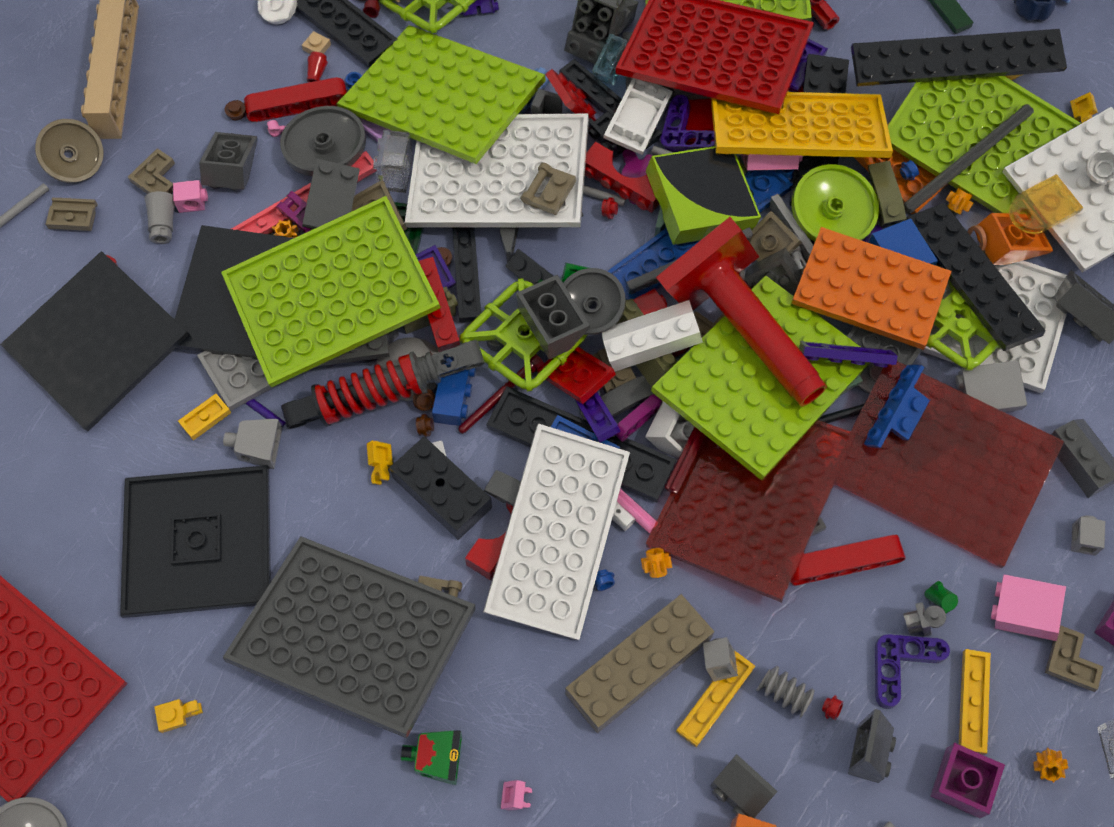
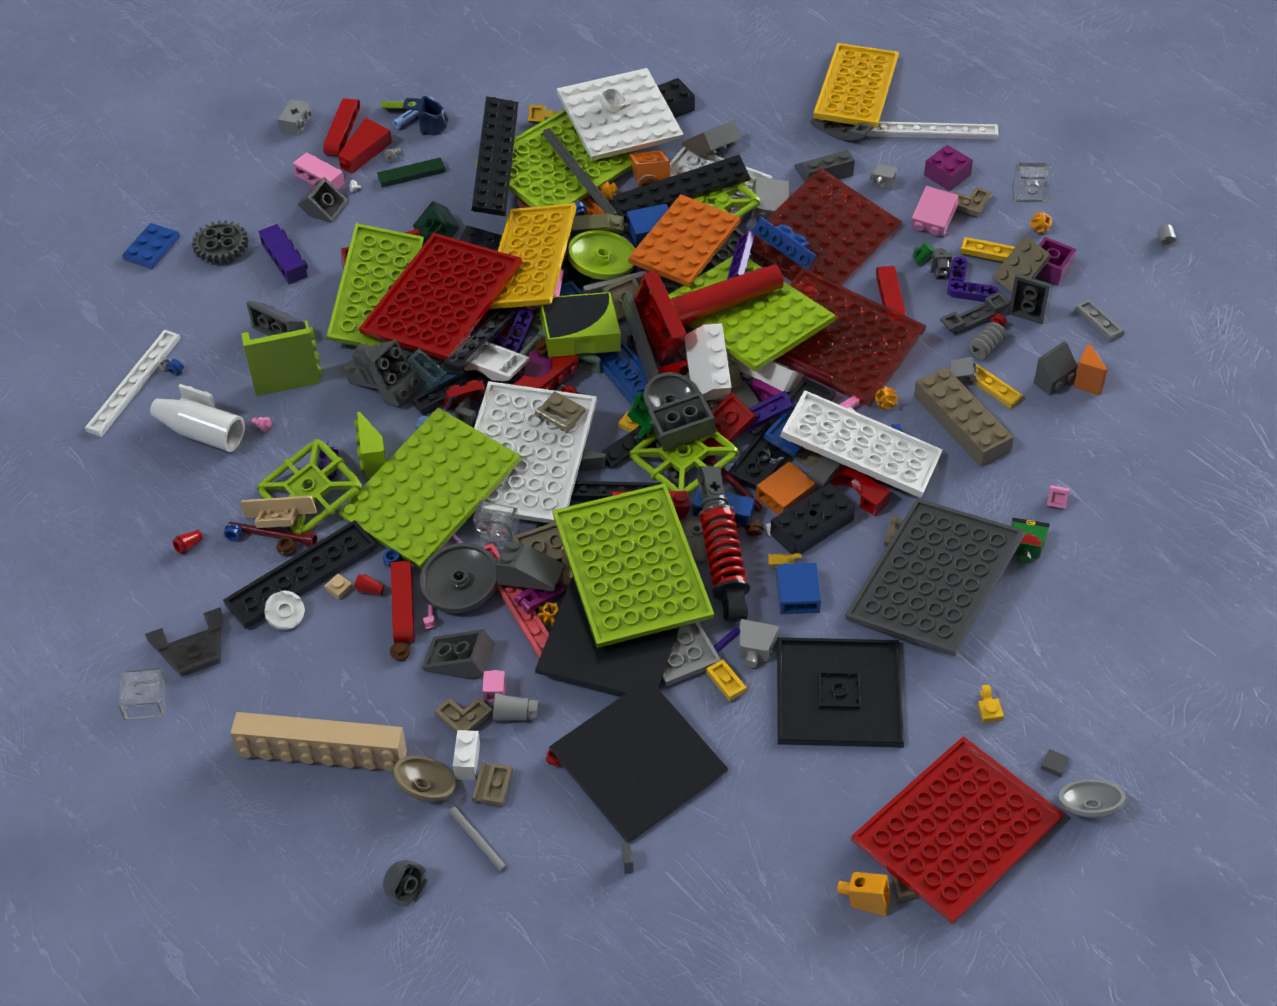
camera: 80 degrees left, 15 degrees down
clear yellow tile [1009,174,1083,234] -> none
none -> lime slope [354,411,387,478]
none -> clear green slope [413,201,460,244]
none -> black plate [444,308,519,373]
none -> white brick [453,730,480,781]
none -> orange brick [756,462,816,515]
none -> blue brick [776,562,821,614]
none -> dark grey slope [940,292,1010,332]
none -> dark tan plate [992,235,1052,292]
none -> dark grey tile [1041,749,1069,777]

